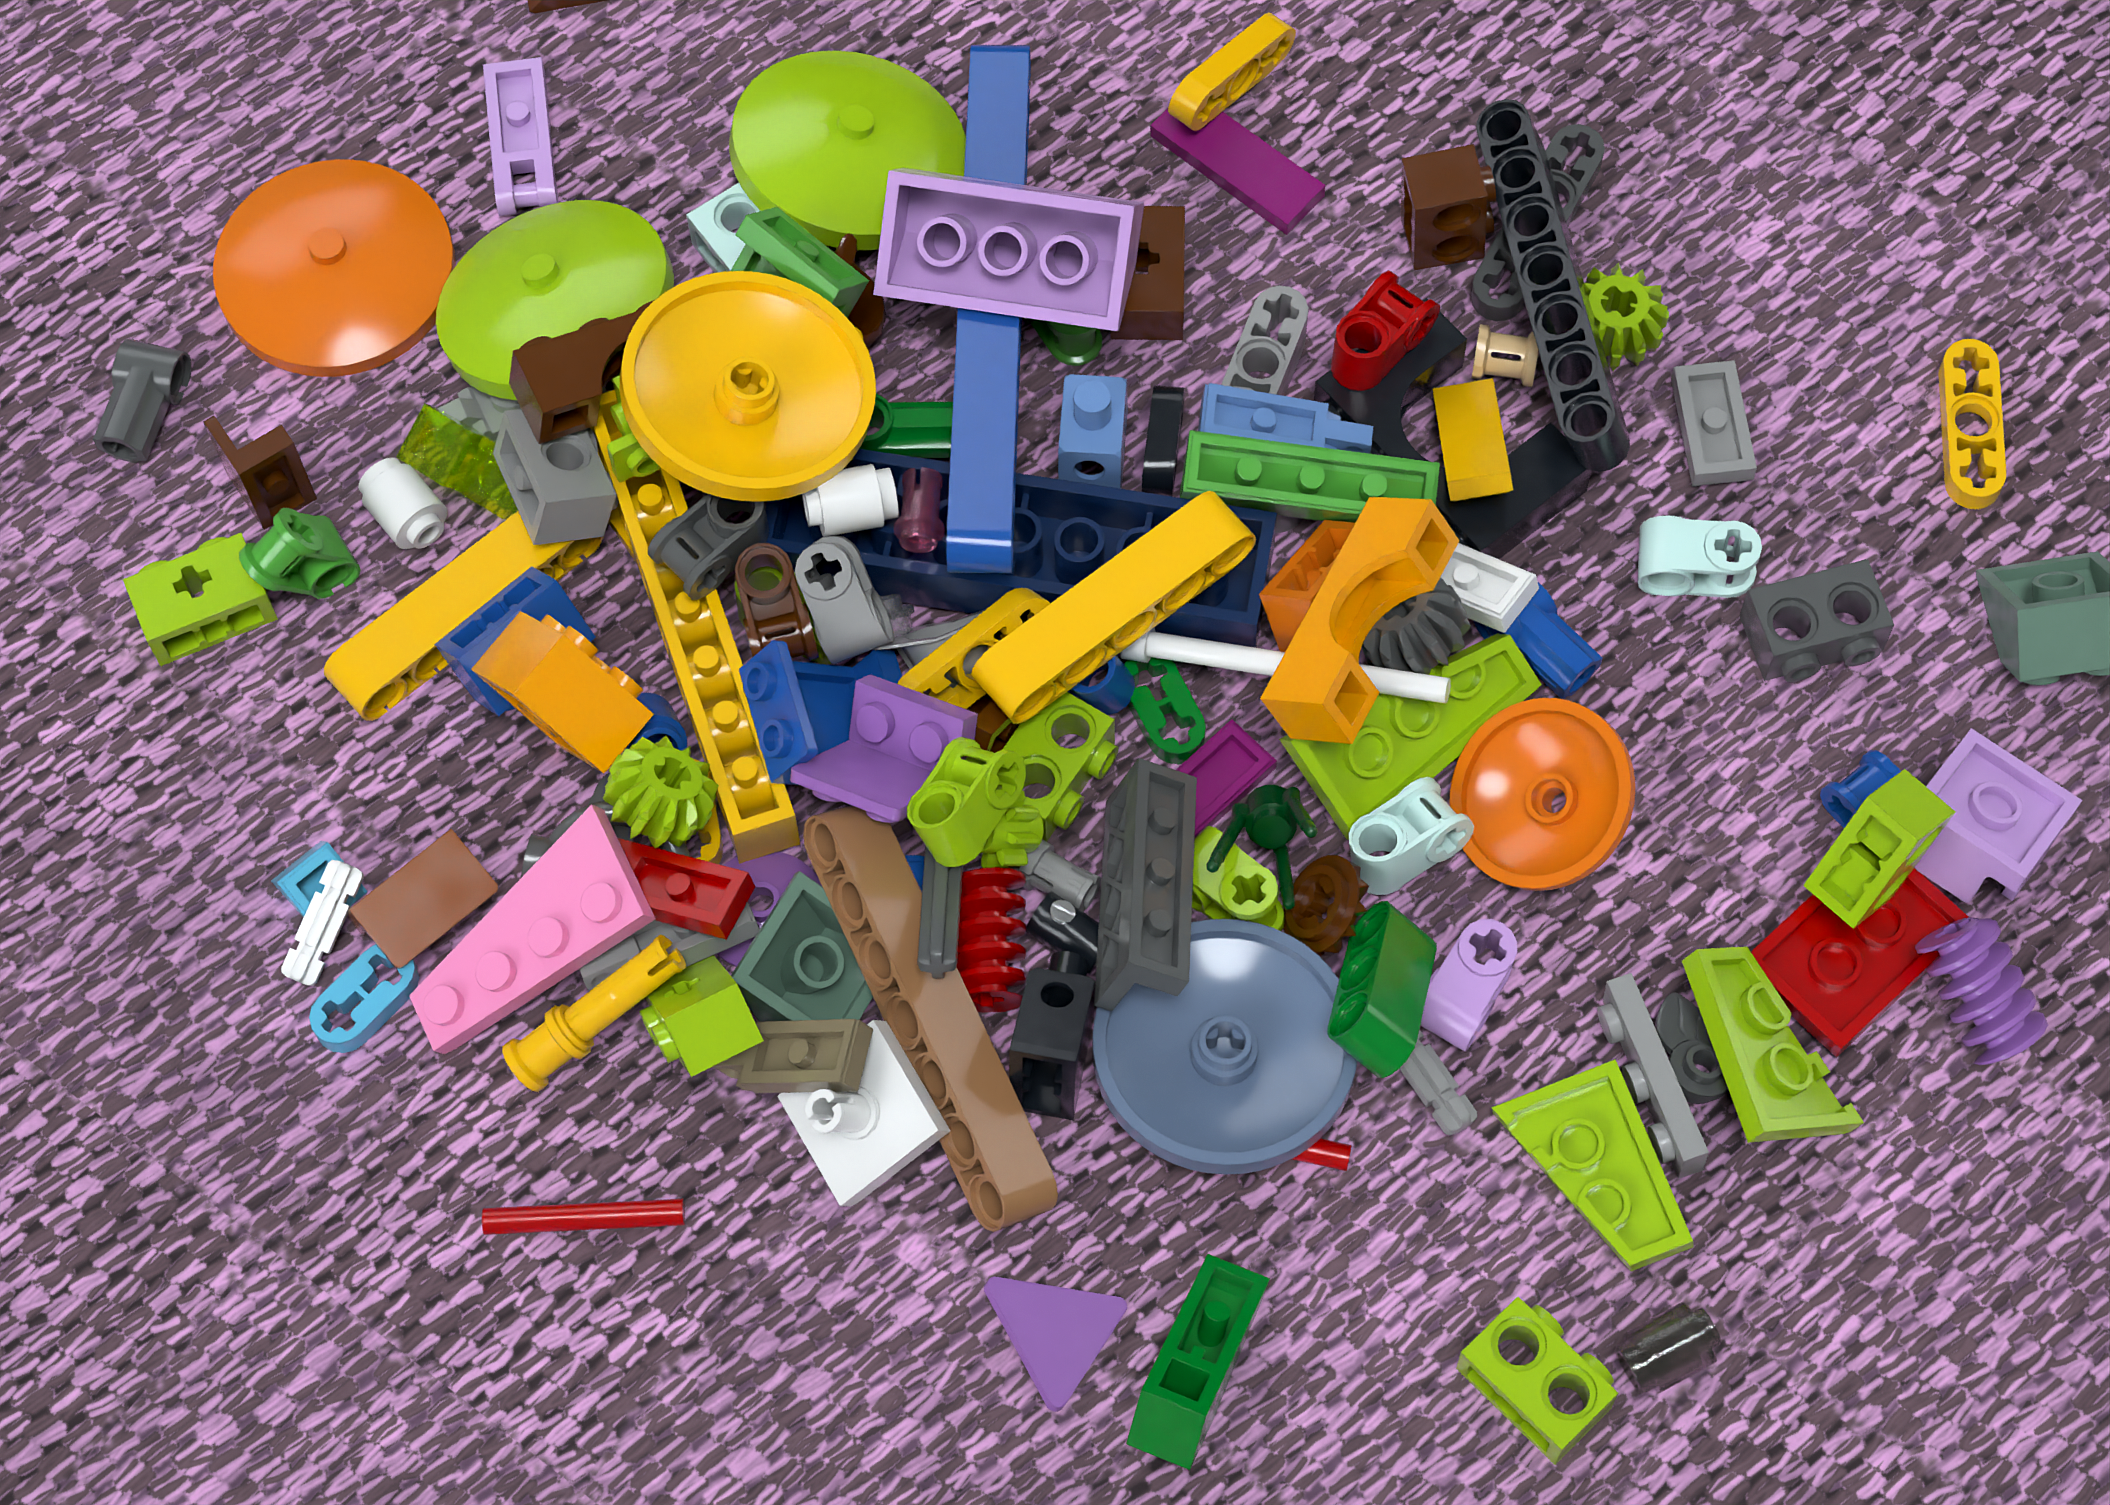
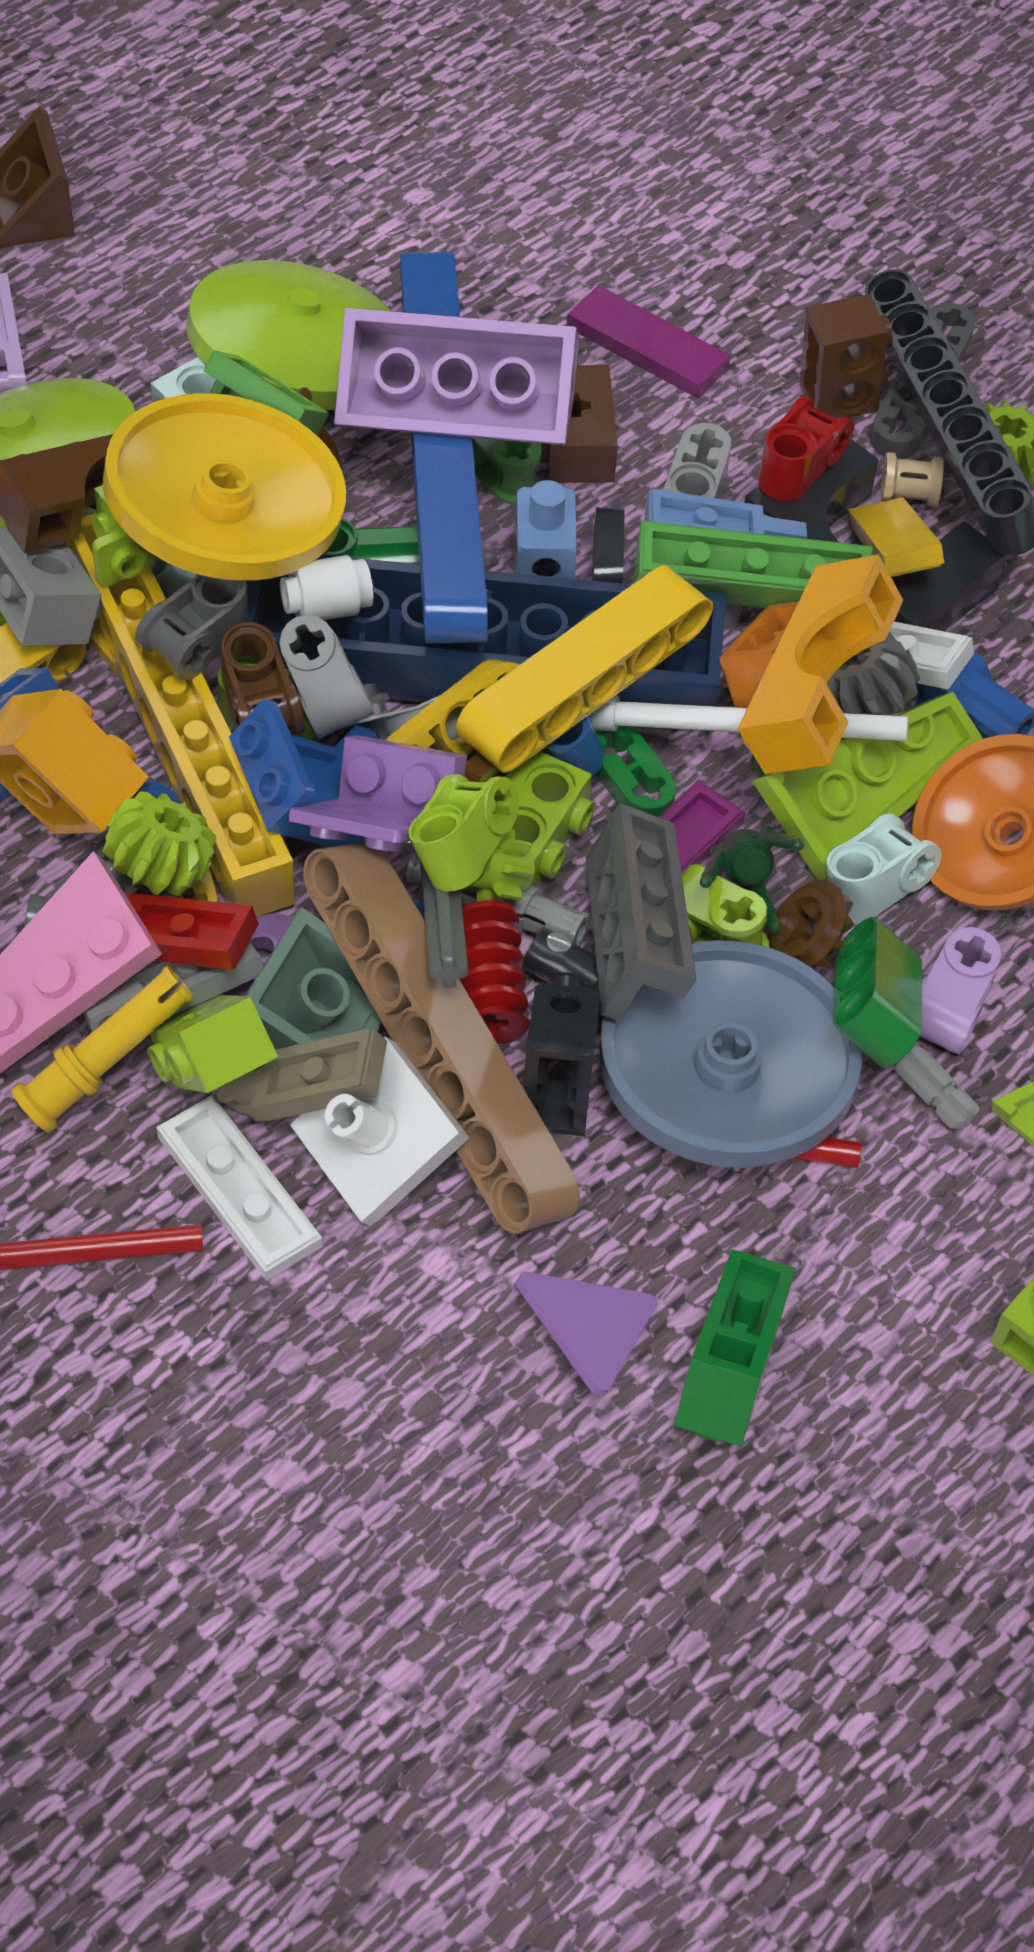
camera: 10 degrees left, 10 degrees down
clear pink pin [894,467,945,553] -> none
yellow beam [1168,13,1296,131] -> none
none -> white tile [156,1095,322,1281]

